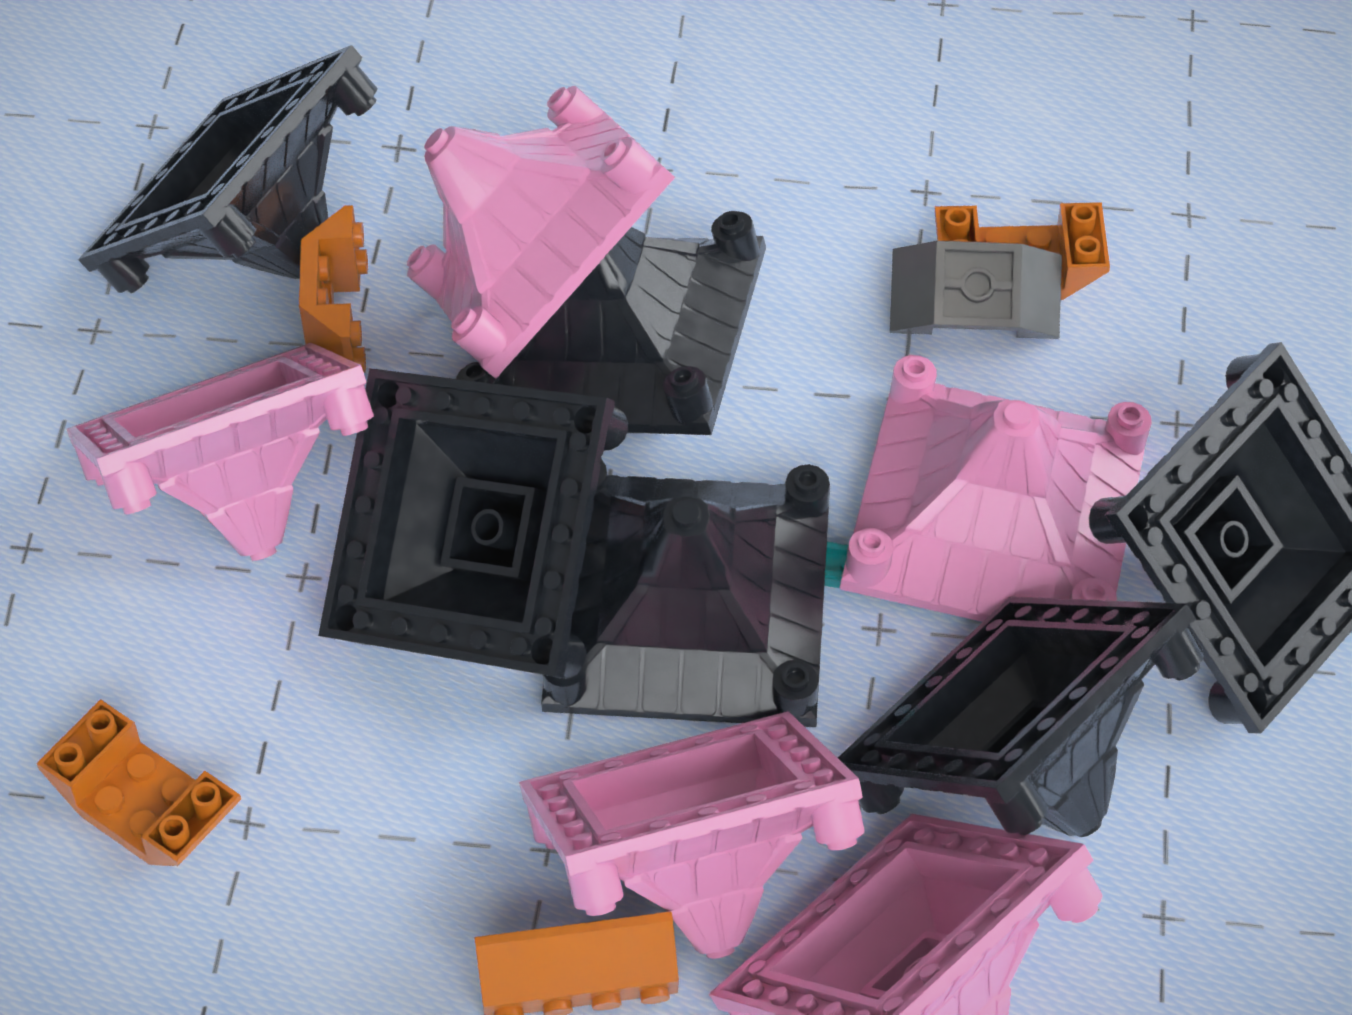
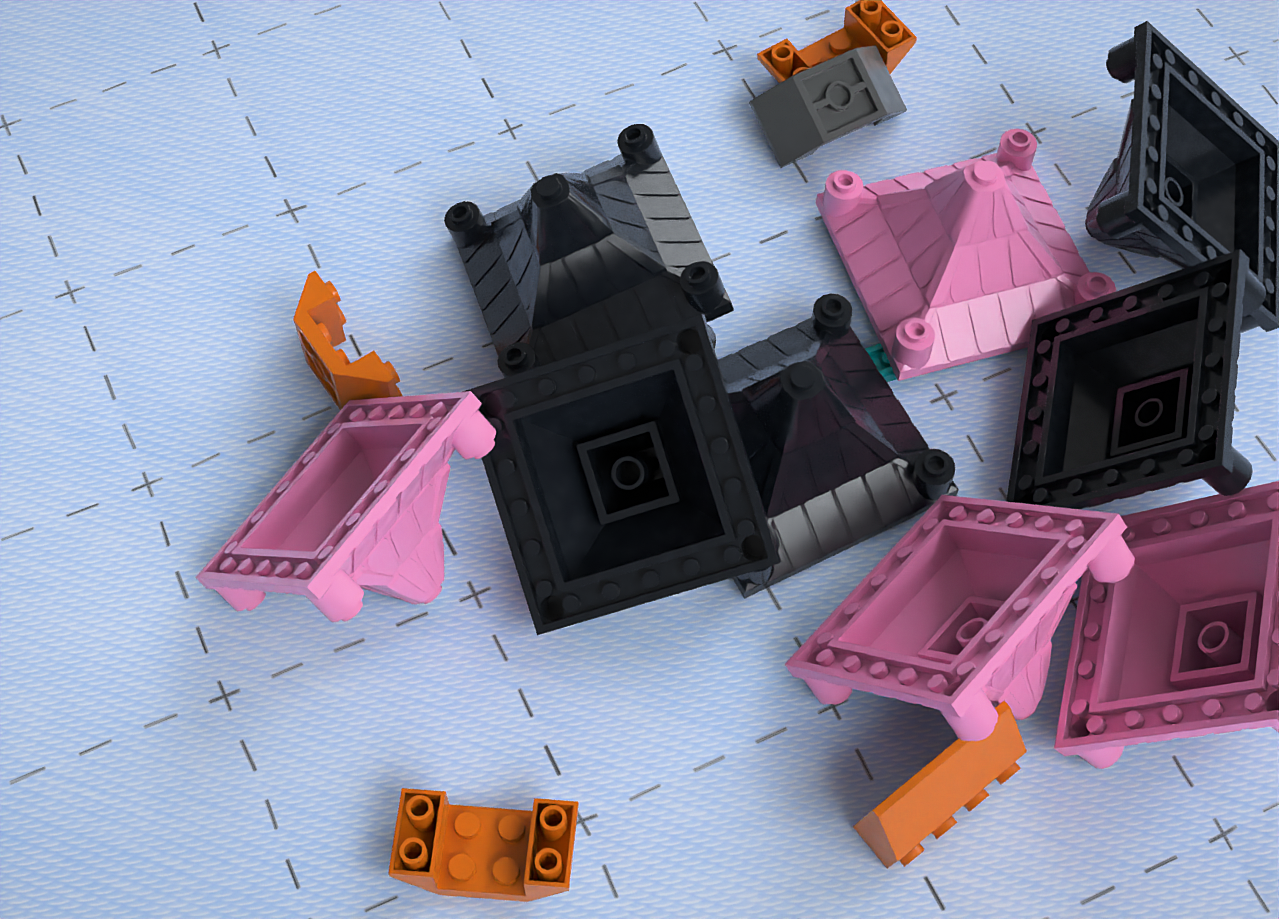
camera: 30 degrees left, 5 degrees up
black piece [78,45,378,293] -> none
bright pink piece [407,86,675,379] -> none

